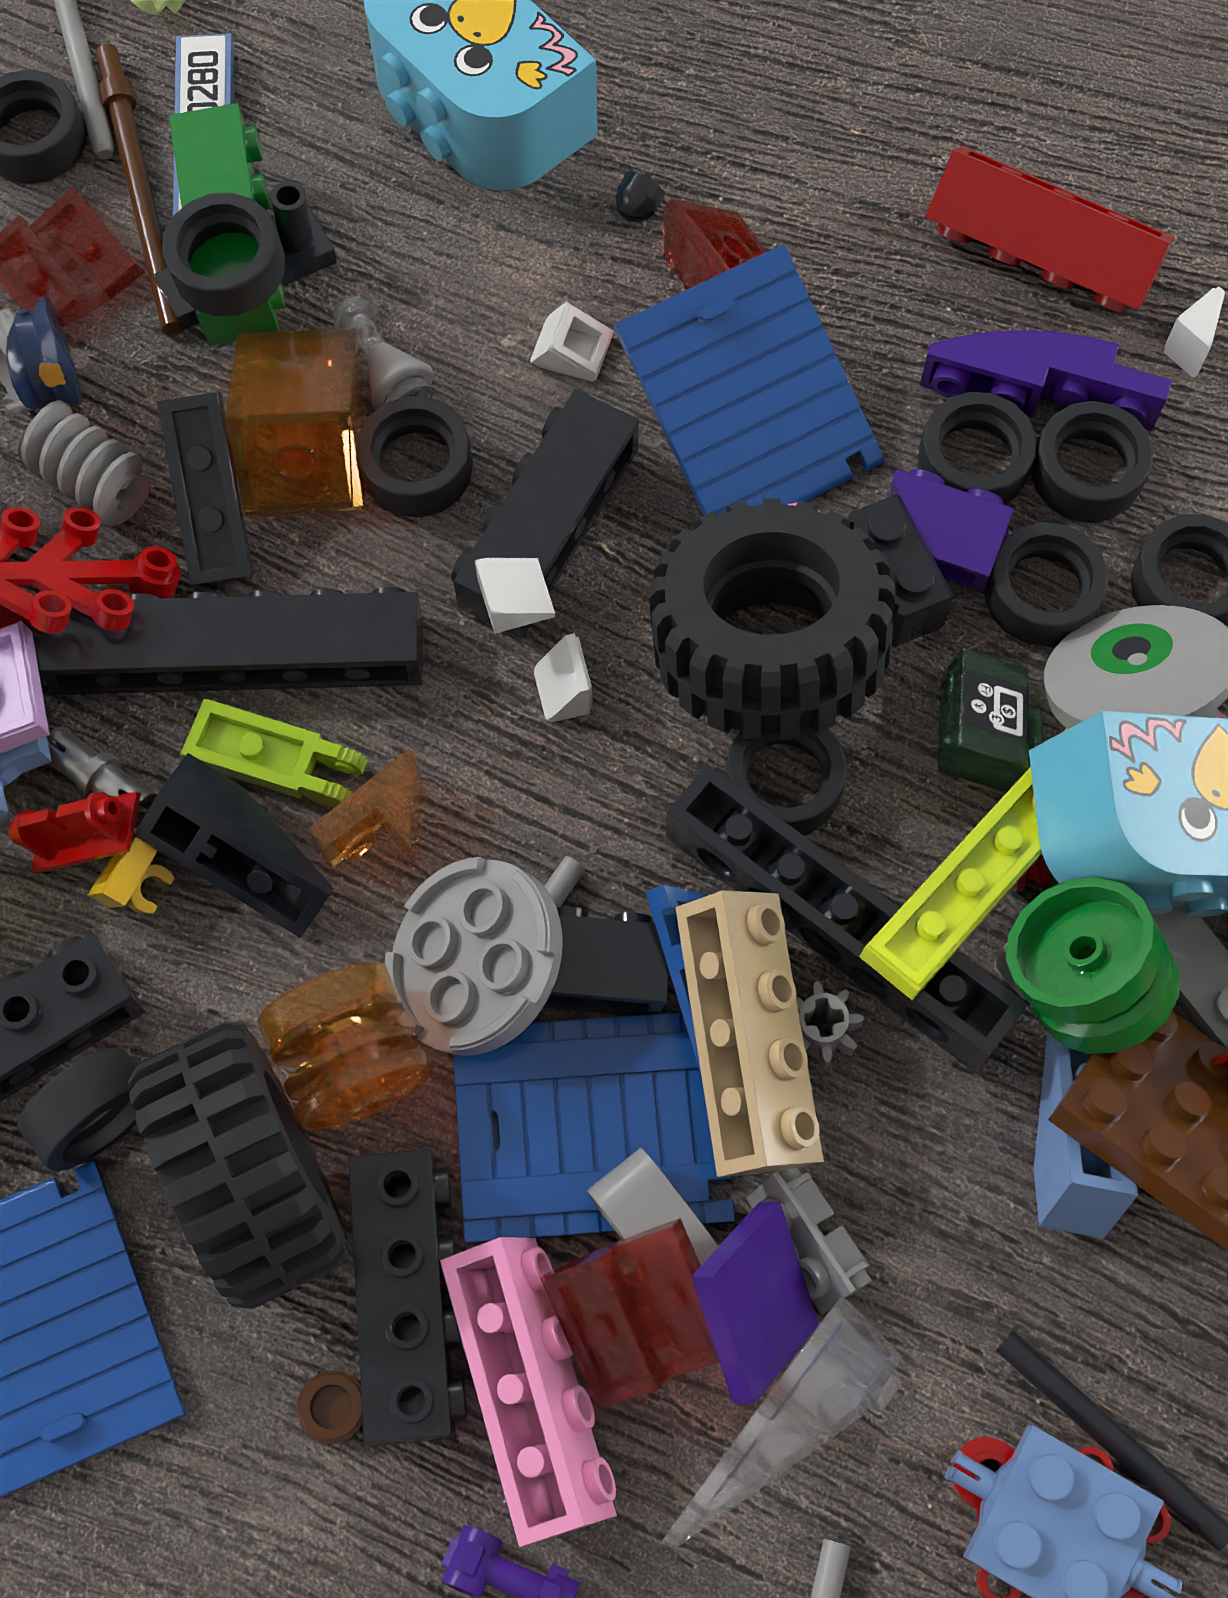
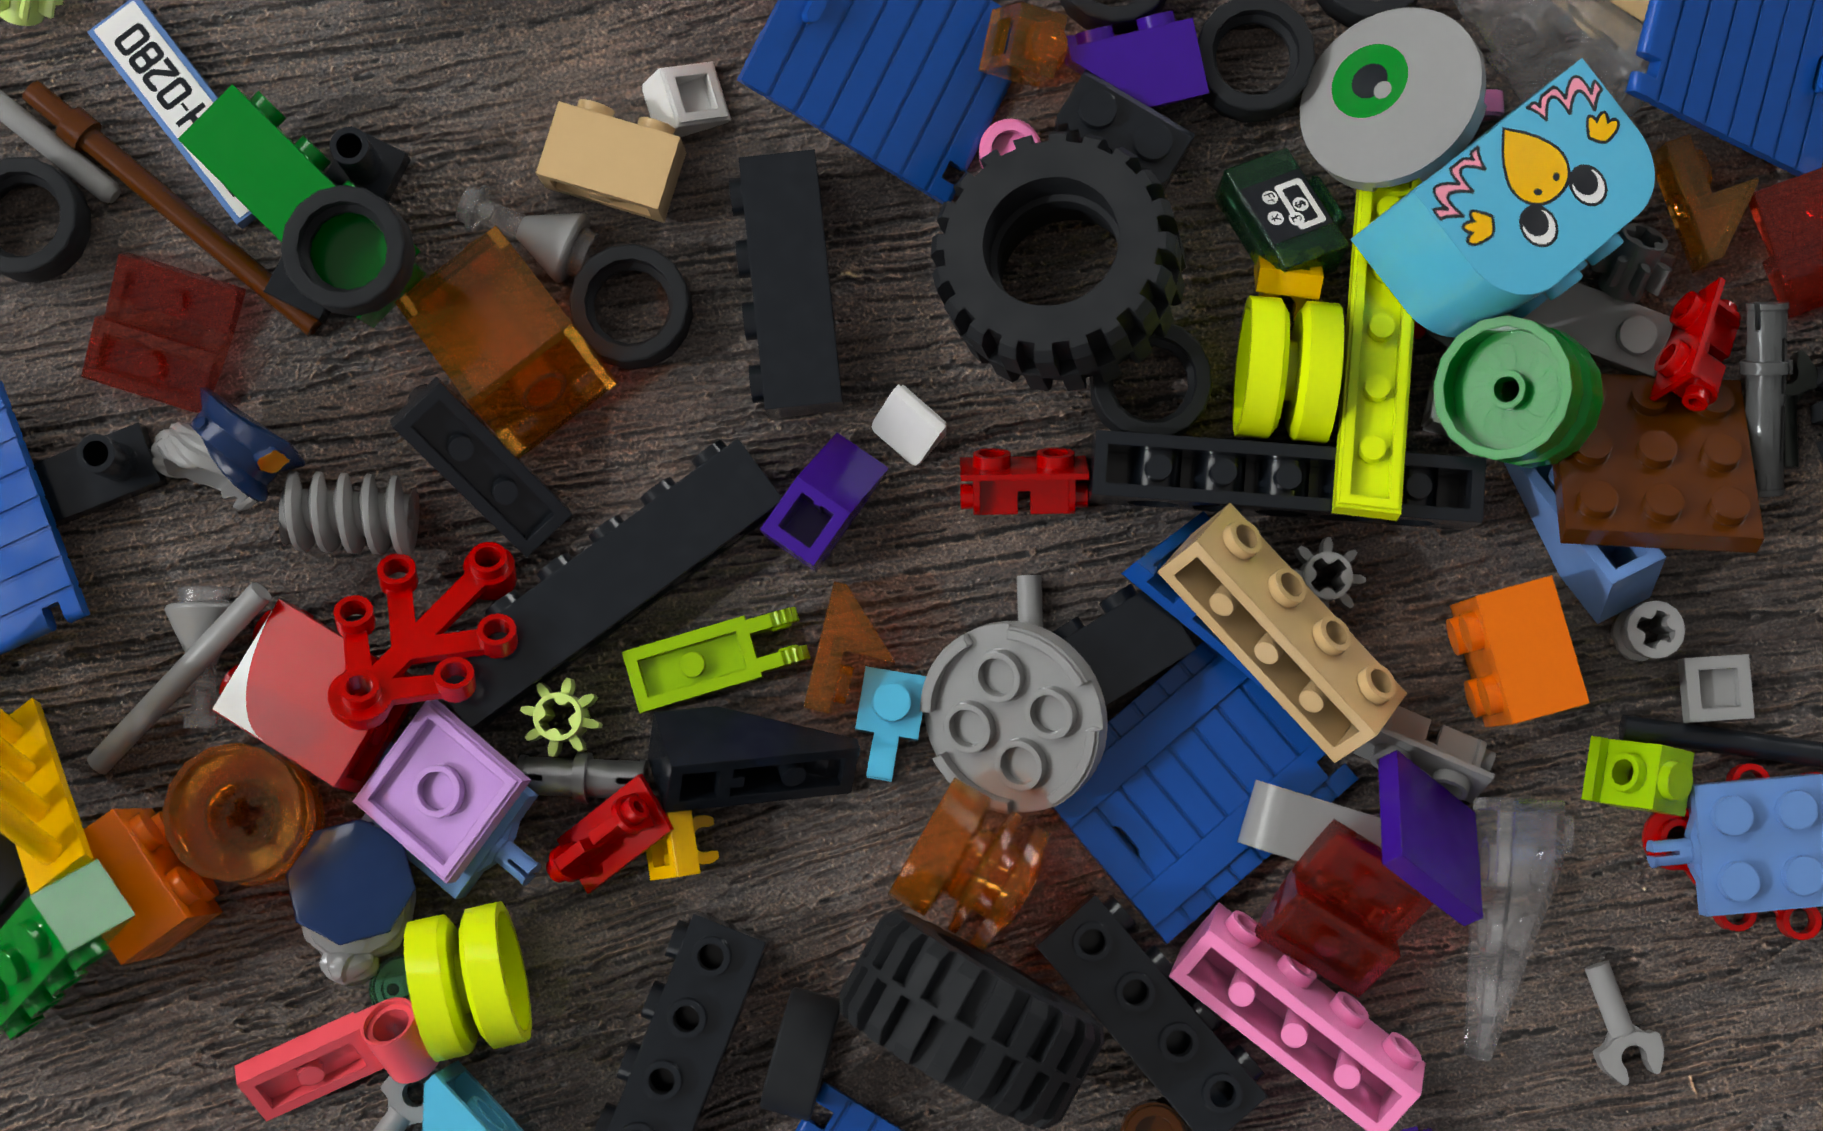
camera: 30 degrees left, 15 degrees up
white slope [475,558,555,634] -> none
none -> yellowish green gear [520,678,603,757]
none -> tan brick [536,99,686,223]
none -> dark purple slope [760,433,889,573]
none -> medium azure plate [855,666,926,782]
none -> red hinge [960,447,1089,515]
none -> clear orange brick [979,2,1068,87]
none -> neon yellow wheel [1232,295,1344,445]
none -> yellow tile [1253,247,1324,321]
none -> orange brick [1446,575,1590,728]
none -> lime brick [1581,736,1695,817]
none -> light grey bush [1610,600,1685,662]
none -> light grey plate [1678,654,1755,723]

